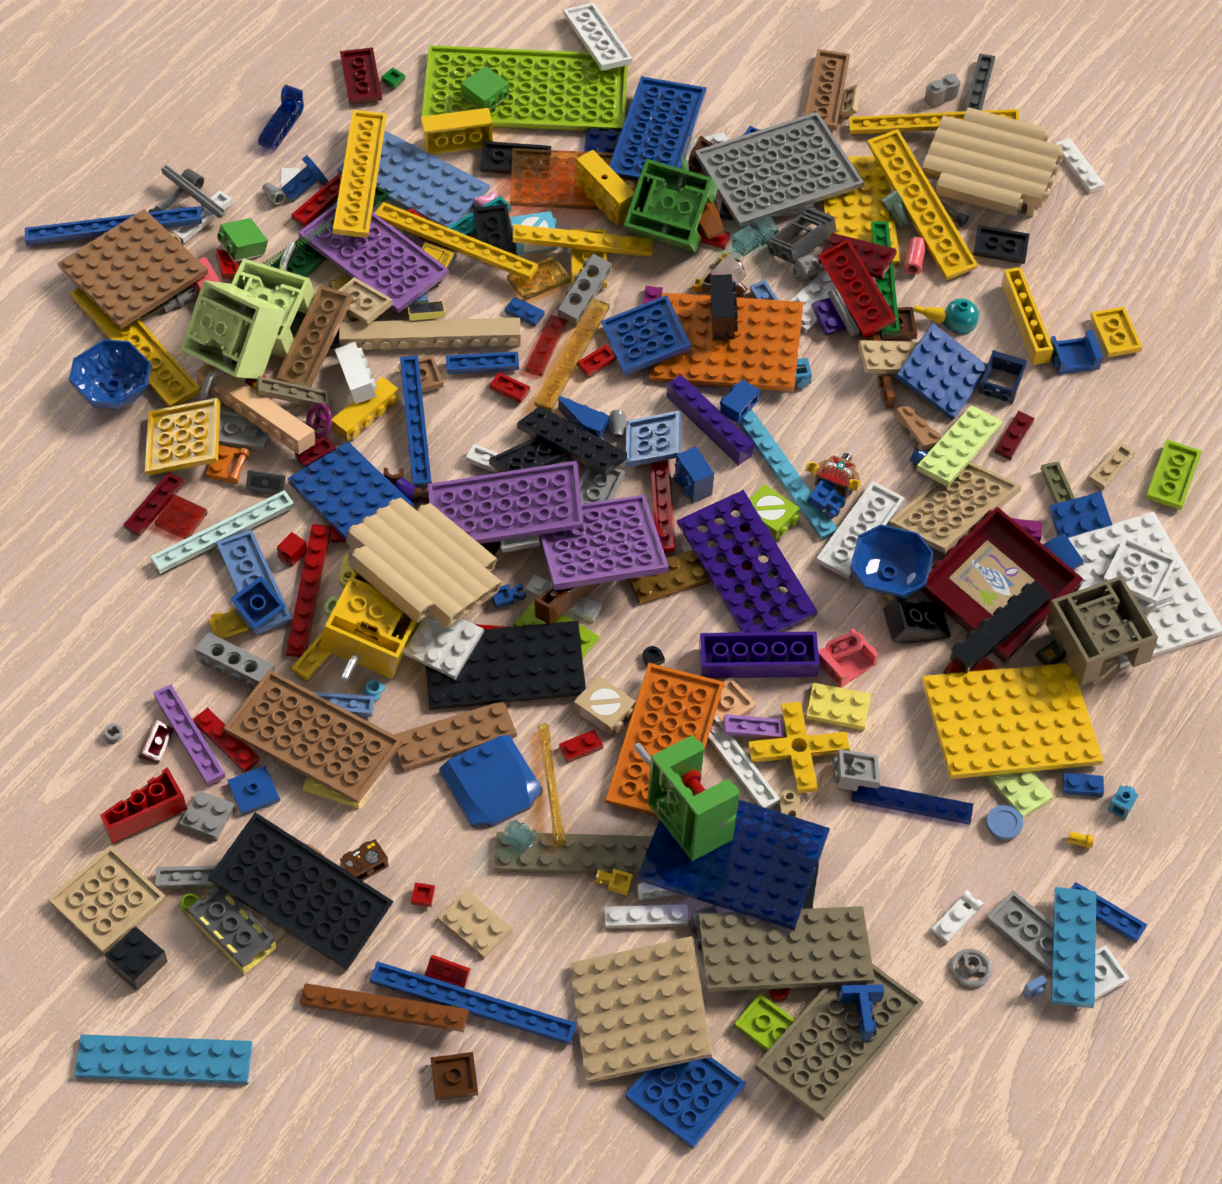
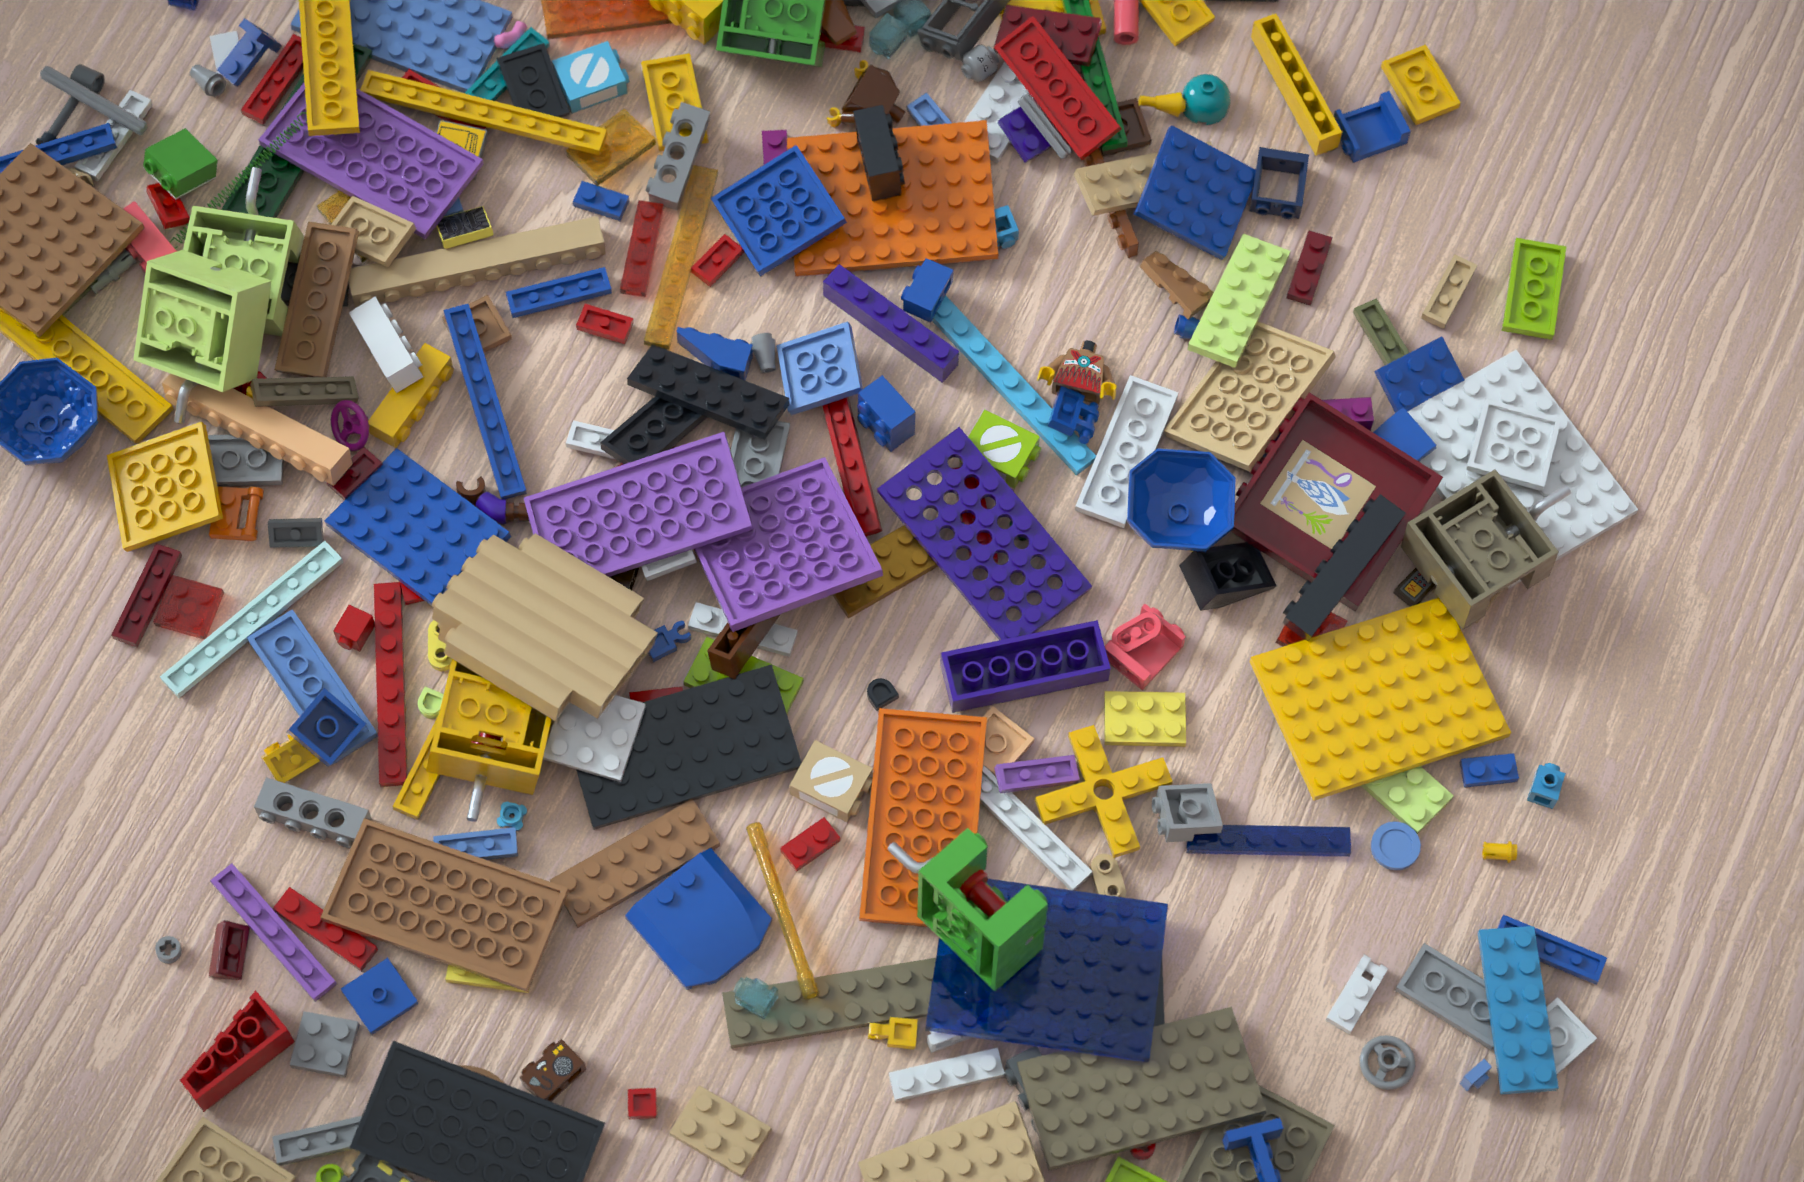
camera: 10 degrees left, 10 degrees up
yellow plate [512,224,653,257] -> none

